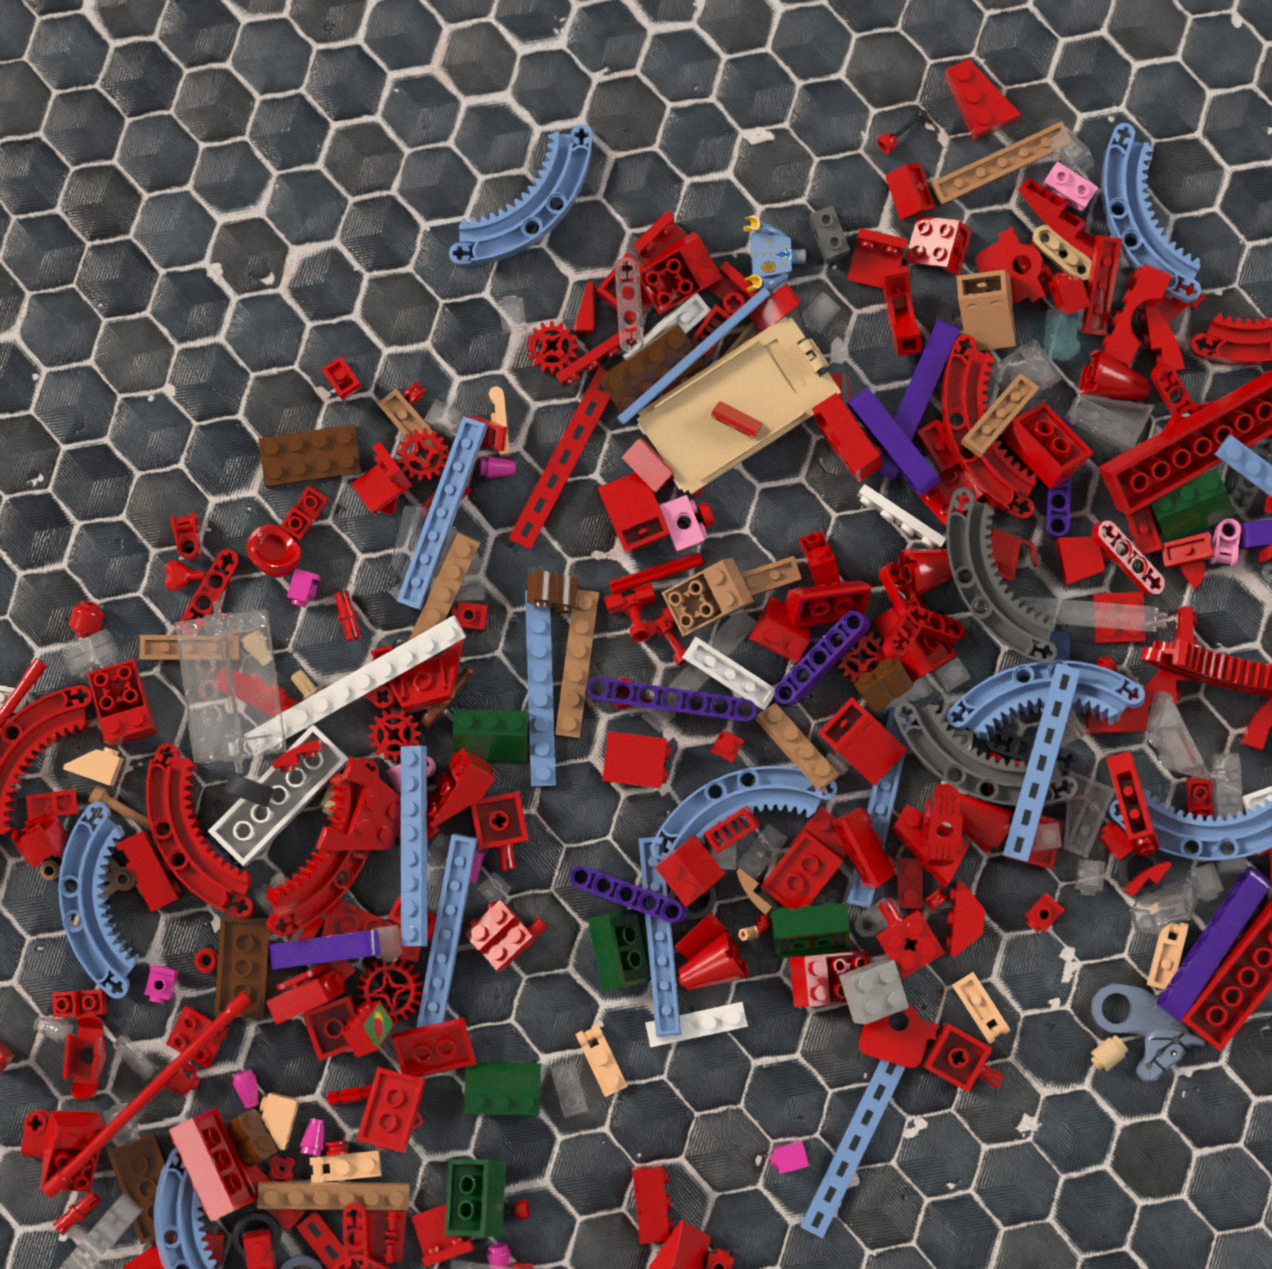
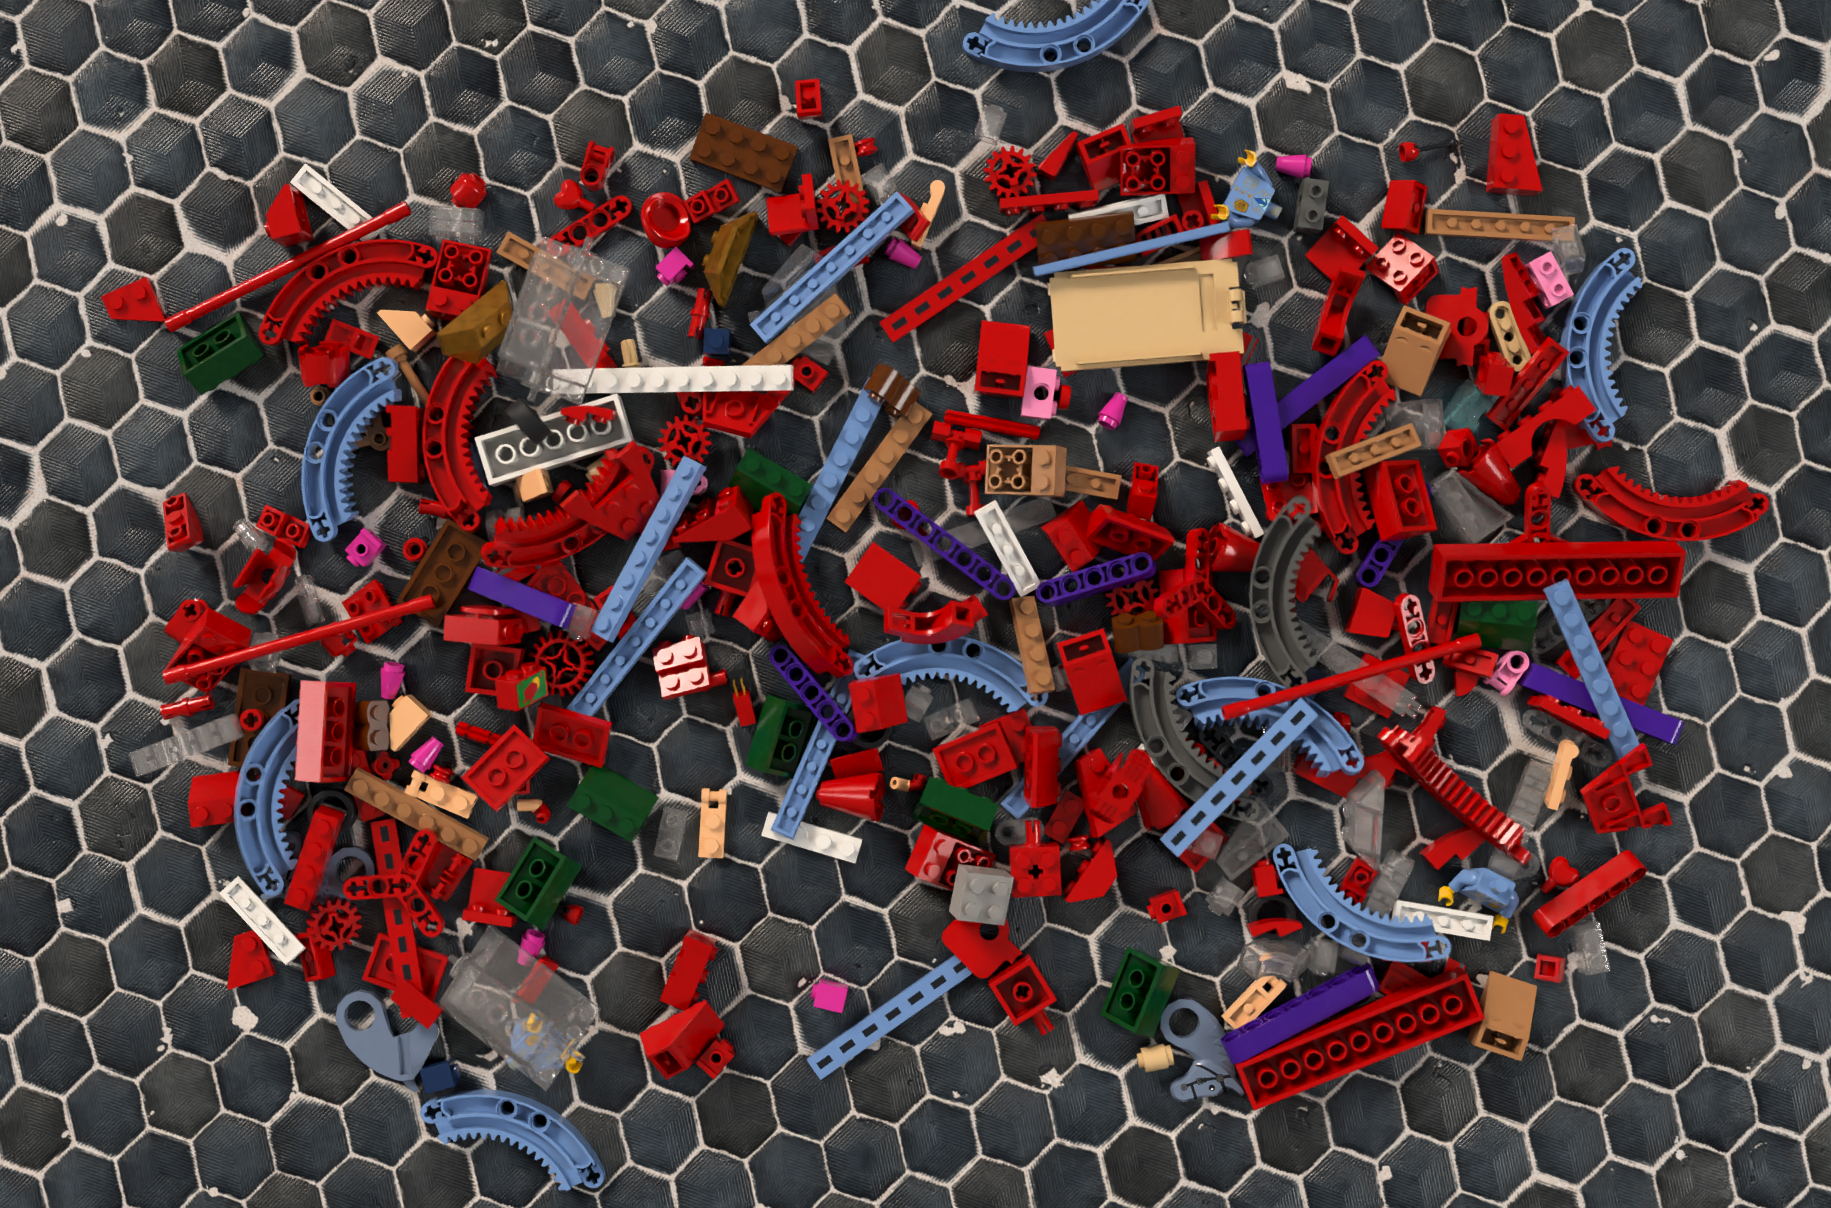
camera: 25 degrees right, 5 degrees up
copper piece [421,666,473,728] -> none
clear beam [615,257,644,353] -> none
panel [622,438,674,492] -> none
red slope [703,805,760,854] -> none
red slope [711,401,762,439] -> none
medium nougat slope [736,868,772,915] -> none
light nougat plate [952,972,1010,1044] -> none
red slope [1106,751,1161,855] -> none
none -> red bush [240,709,265,731]
none -> red pin [419,498,470,521]
none -> pearl gold wedge [436,280,514,364]
none -> light nougat slope [514,468,554,503]
none -> arm [517,799,551,824]
none -> red tile [552,480,574,505]
none -> pearl gold wedge [702,211,759,308]
none -> dark blue brick [703,328,731,357]
none -> piece [729,669,757,729]
none -> red slope [733,580,783,644]
none -> red gear [751,492,854,678]
none -> red arch [884,600,974,644]
none -> dark pink cone [1097,392,1128,430]
none -> dark green slope [1100,946,1180,1038]
none -> red piece [1221,633,1481,721]
none -> dark pink cone [1275,154,1312,179]
none -> red brick [1437,428,1479,468]

